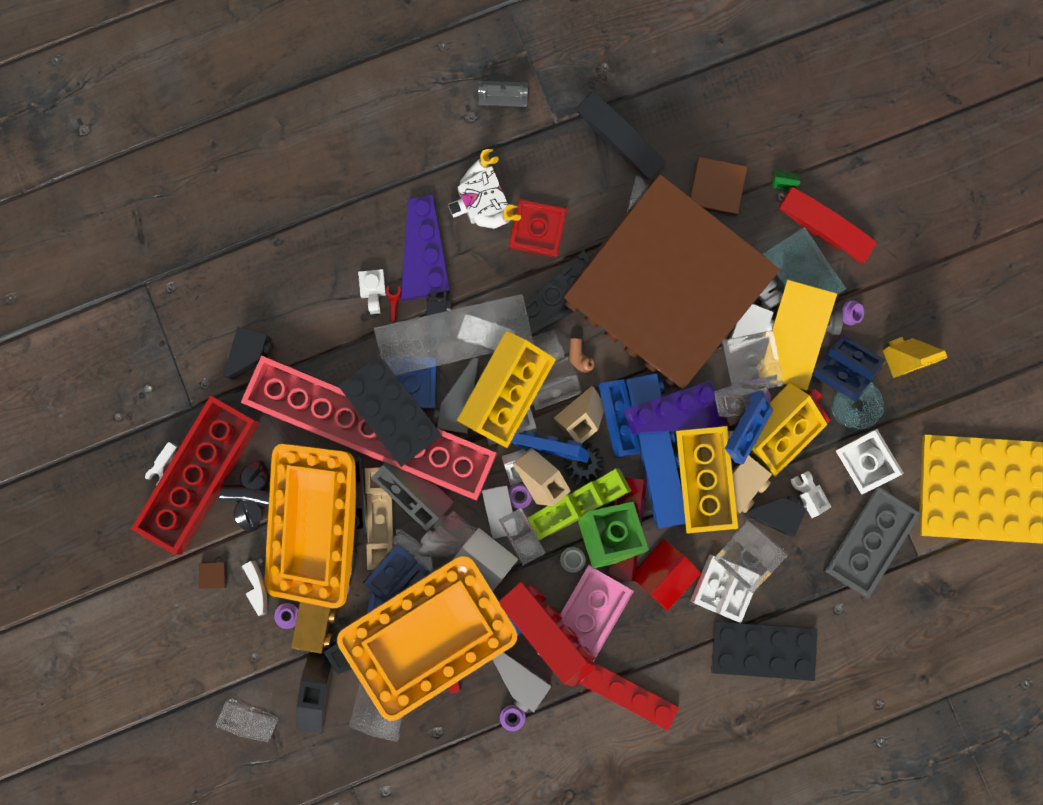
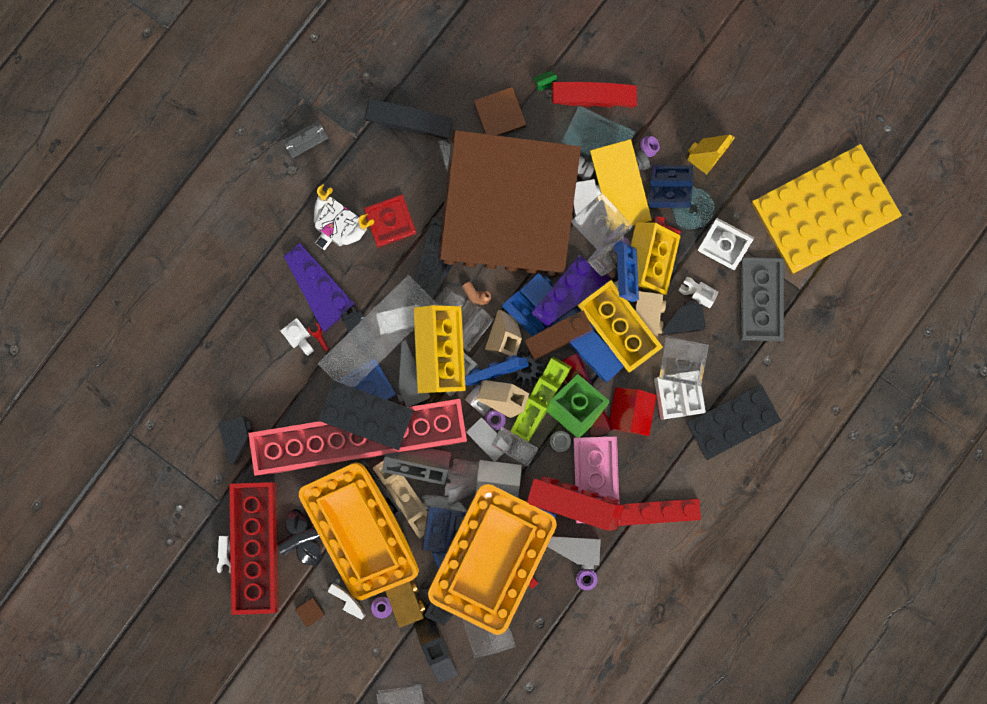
camera: 30 degrees left, 0 degrees up
none -> reddish brown slope [525,310,593,360]

